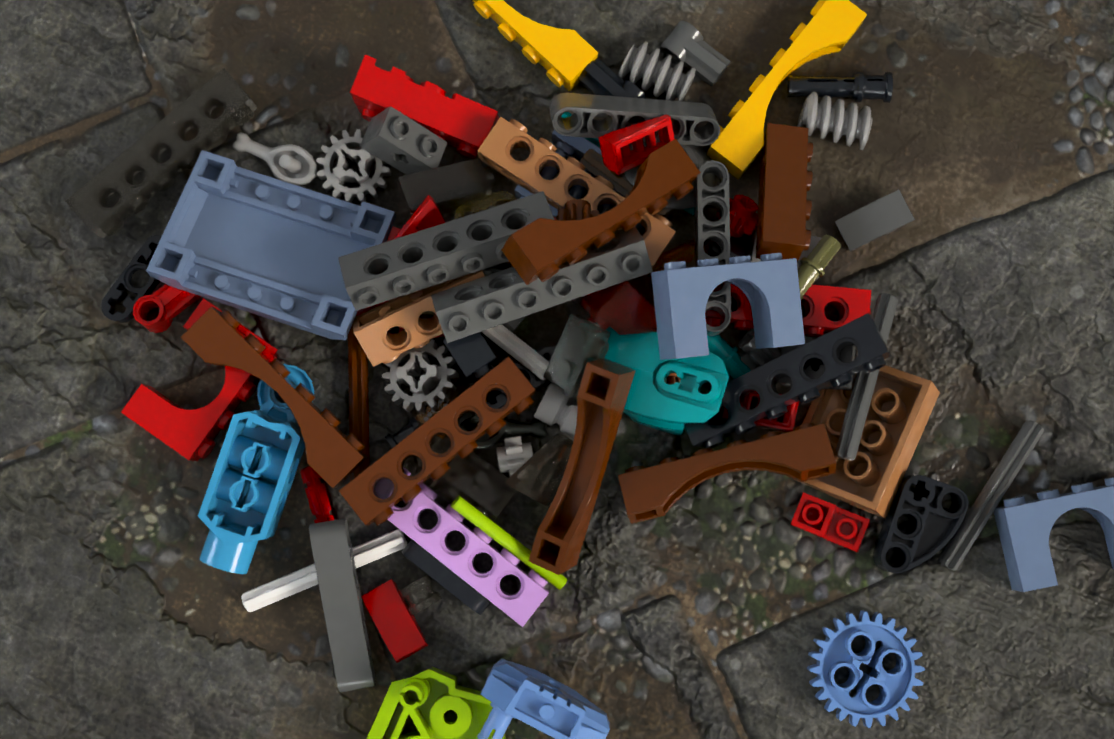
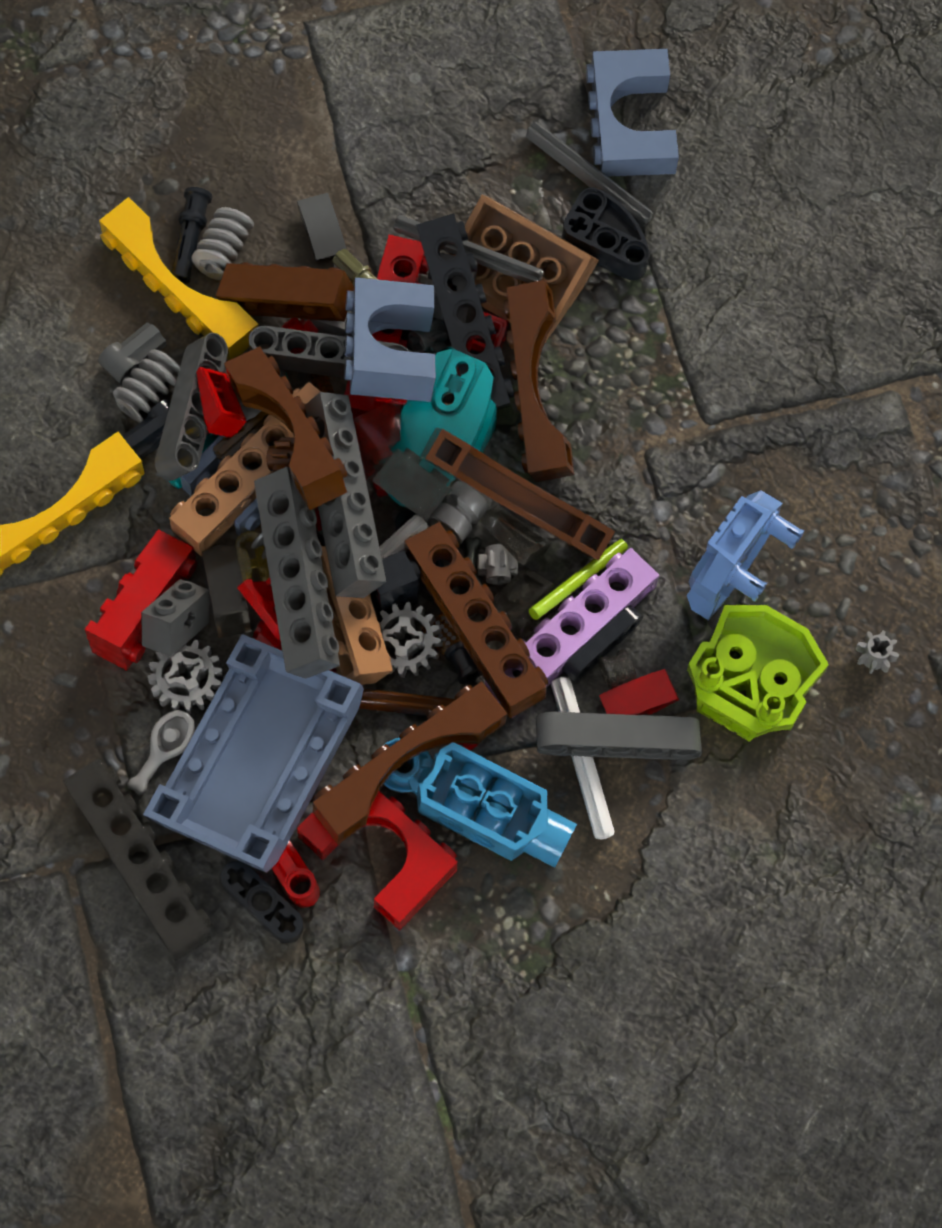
camera: 85 degrees left, 15 degrees down
red axle [300,466,335,523] -> none
red slope [791,492,871,553] -> none
medium blue gear [807,610,925,728] -> none

